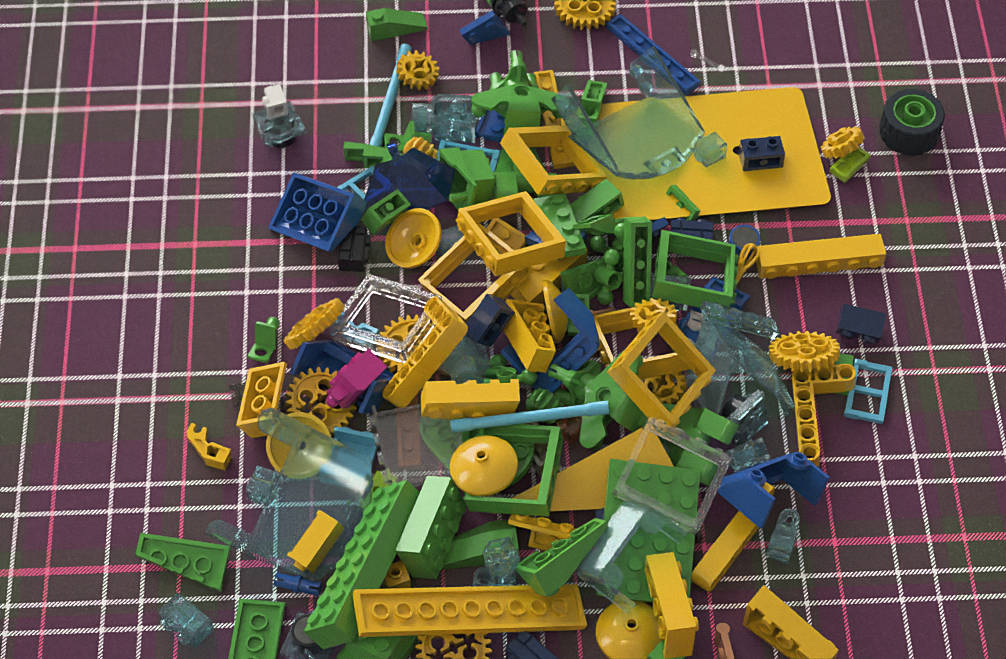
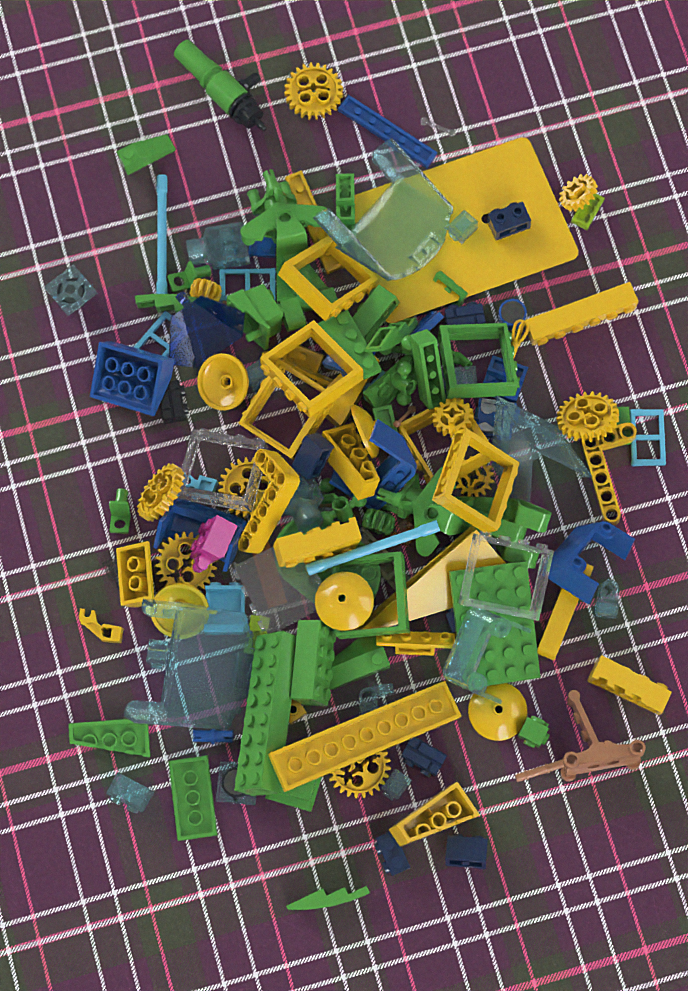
camera: 10 degrees left, 20 degrees up
white brick [262,84,288,120] -> none
yellow brick [287,510,345,574] -> none
bright green brick [360,189,411,235] -> none
yellow gear [396,50,439,90] -> none
blue wing [459,10,510,45] -> none
clear light blue brick [483,537,520,577] -> none
bright green wedge [514,518,608,597] -> none
yellow wedge [645,552,699,659] -> none
clear light blue plate [700,301,780,339] -> none
clear light blue piece [721,389,769,449] -> none
clear light blue brick [726,437,771,472] -> none
dark blue brick [836,304,886,344] -> none
black wheel [879,88,945,156] -> none

